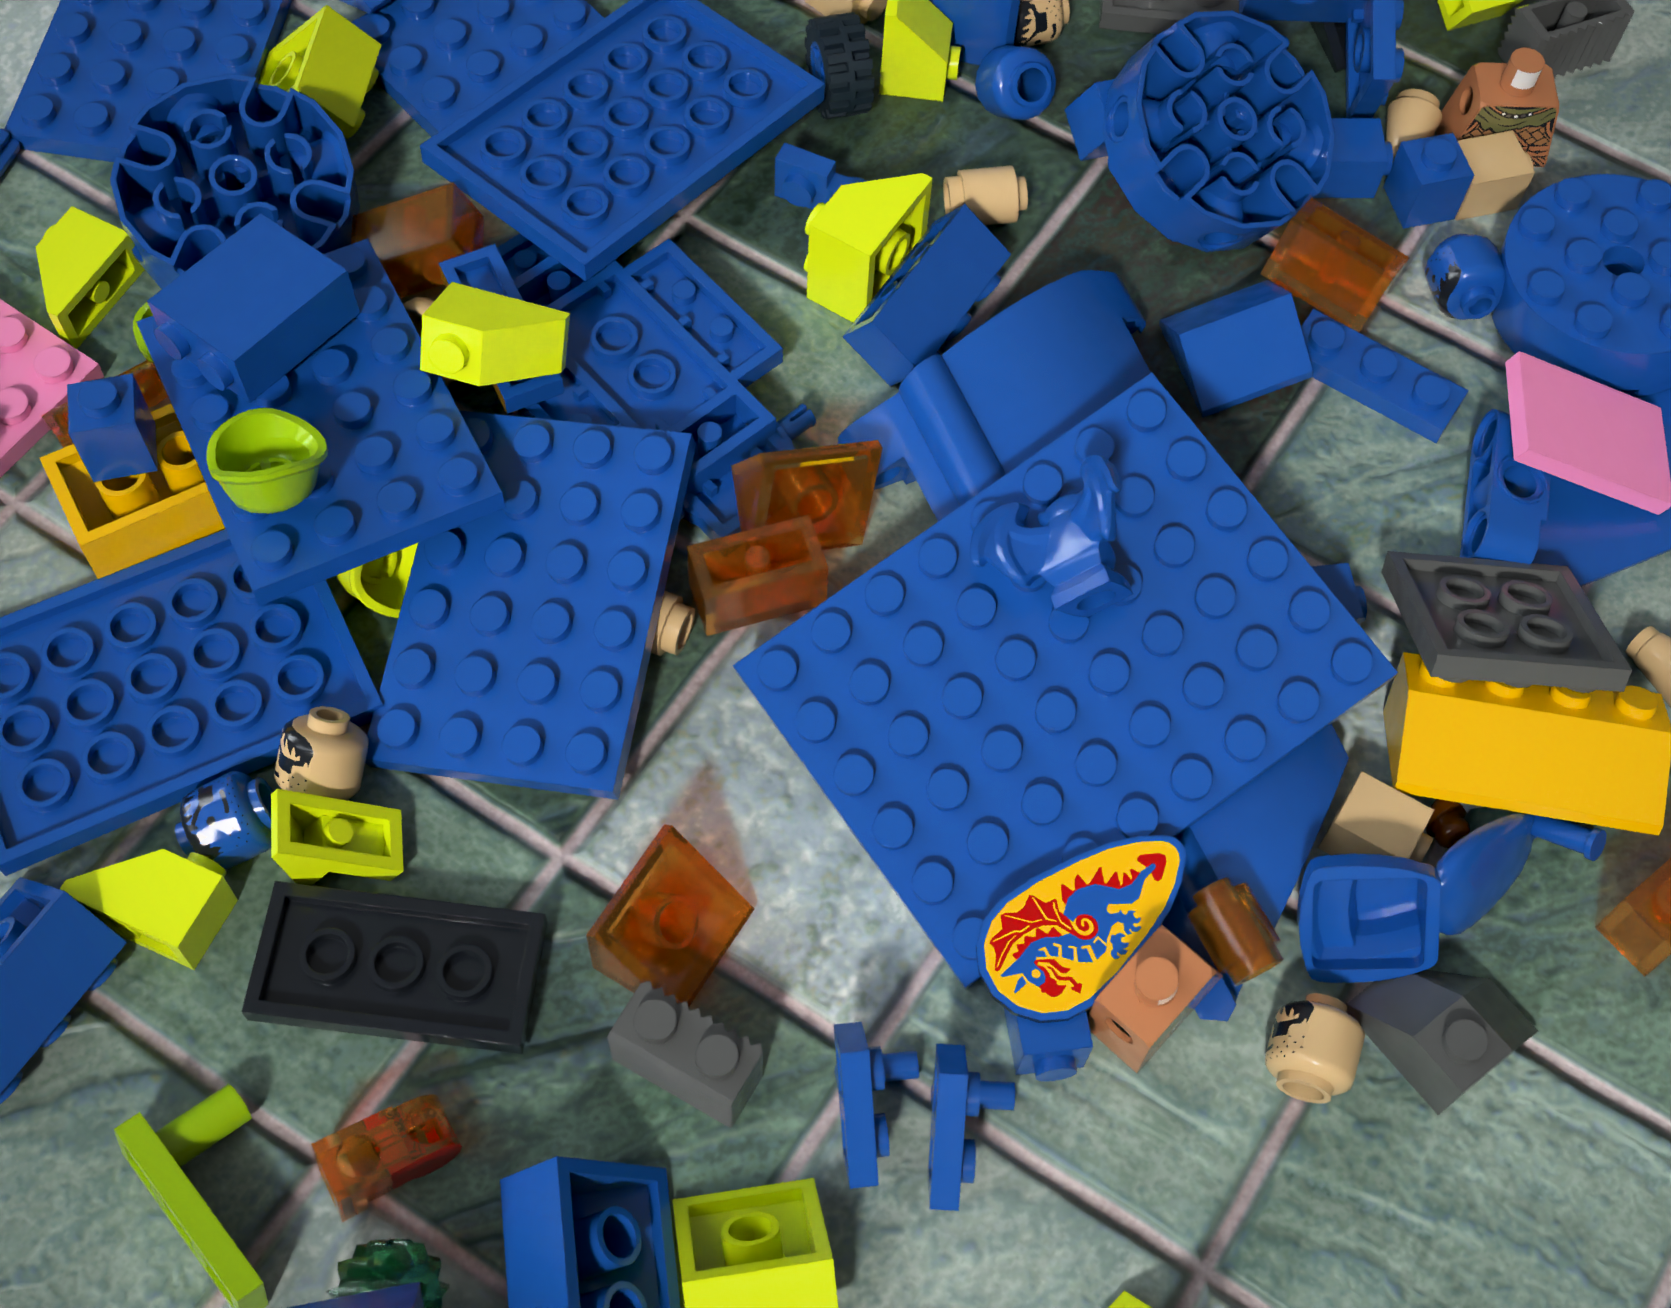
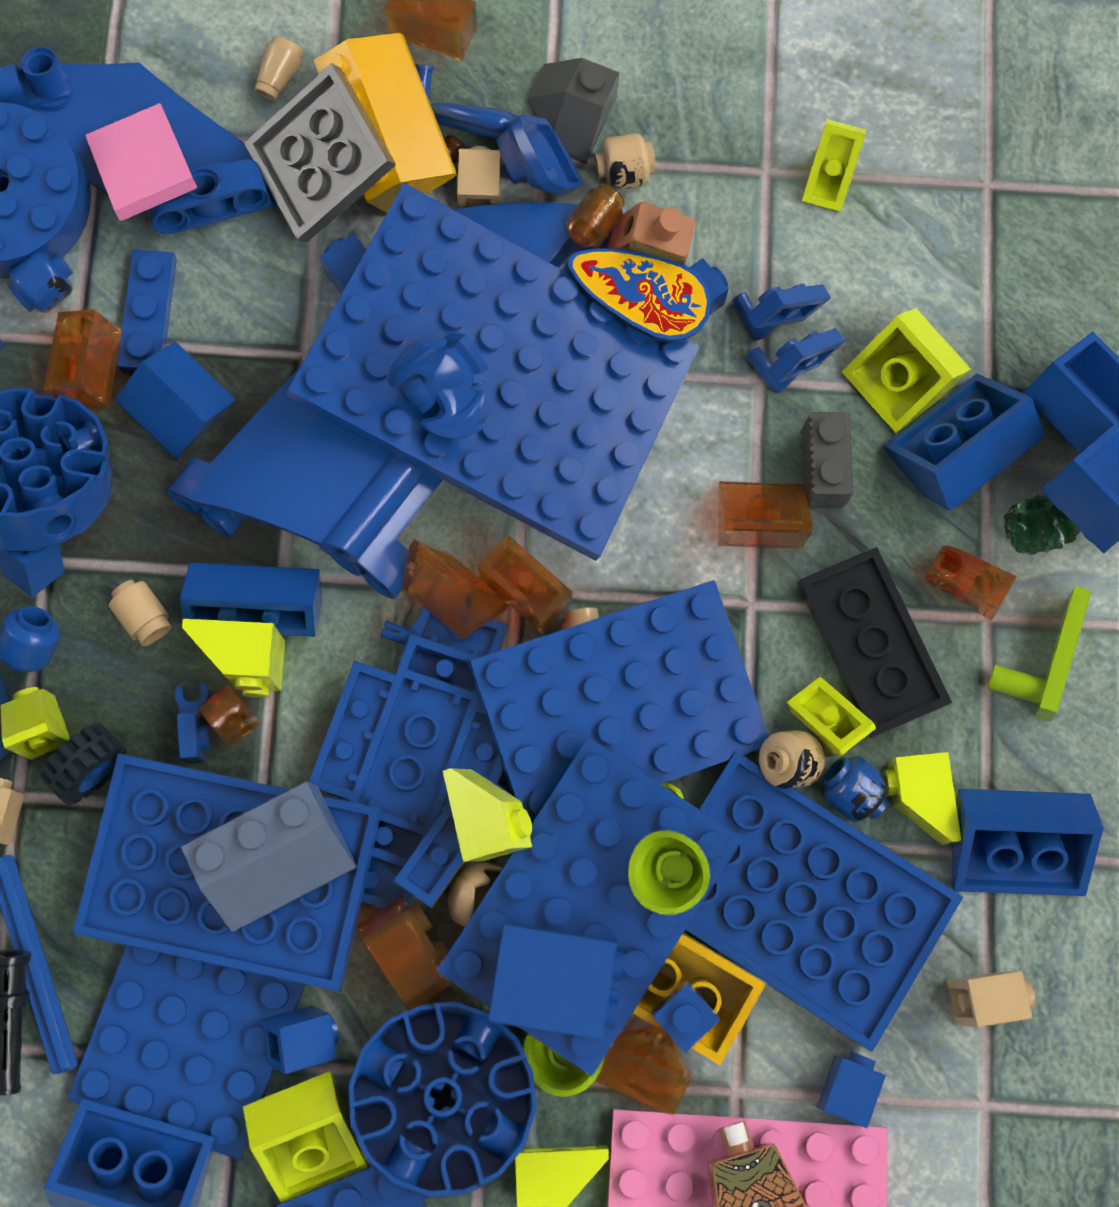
camera: 120 degrees left, 15 degrees up
none -> sand blue slope [181,781,357,932]
none -> clear orange leg [198,685,262,747]
none -> blue brick [262,1006,339,1074]

